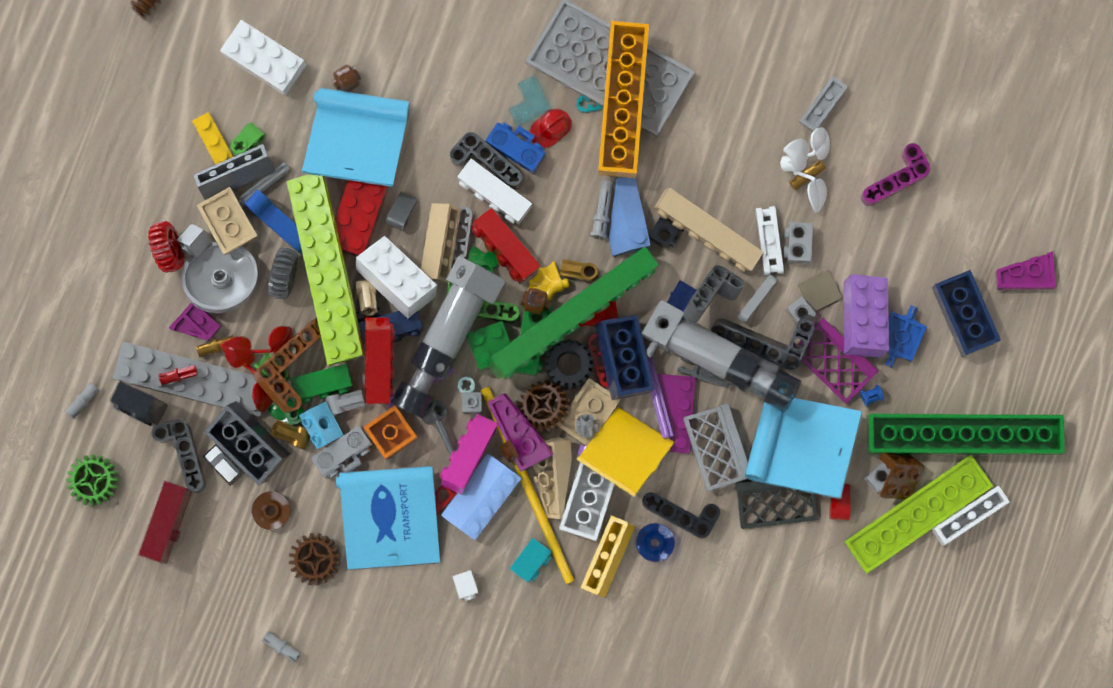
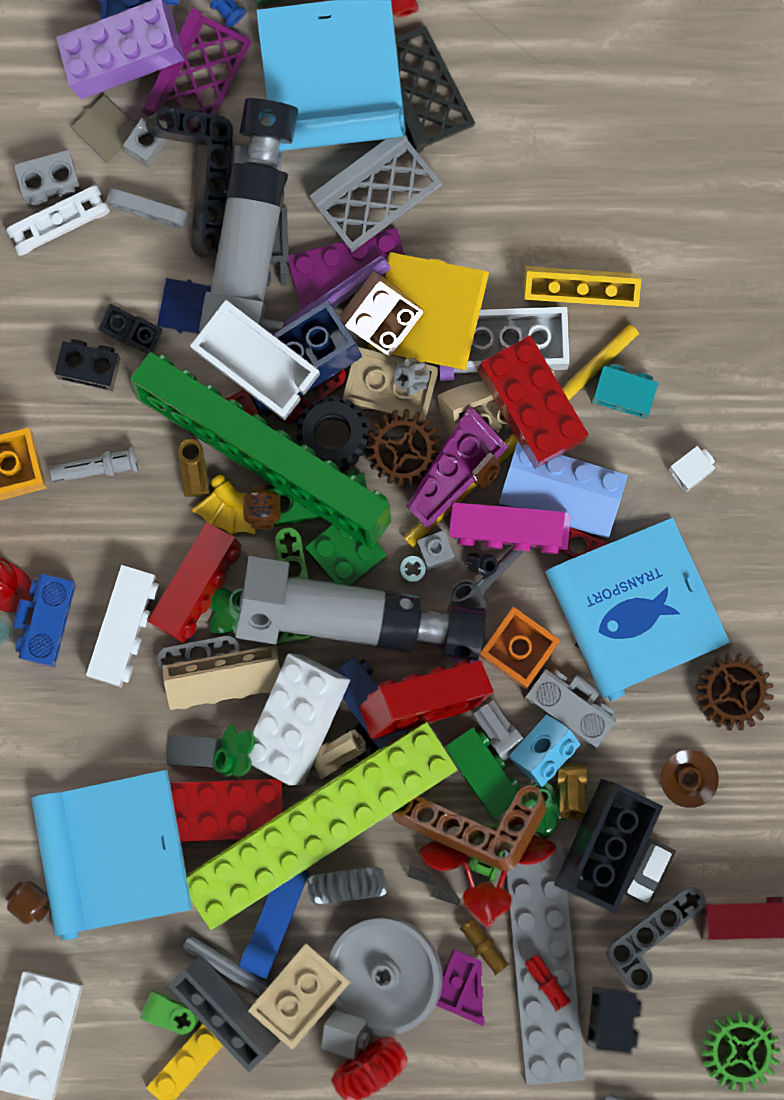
camera: 115 degrees left, 0 degrees up
dark grey beam [450,132,523,189] -> none
medium blue wedge [609,177,651,257] -> none
clear blue dish [636,523,675,562] -> none
black beam [642,492,720,539] -> none
tan brick [654,188,763,272] -> none
dark grey beam [683,265,745,323] -> none
none -> black slope [97,304,163,354]
none -> white piece [190,300,320,420]
none -> green plate [213,724,254,776]
none -> slope [340,271,424,357]
none -> clear smoke slope [407,865,461,906]
none -> black pin [465,553,498,577]
none -> red brick [477,335,589,469]

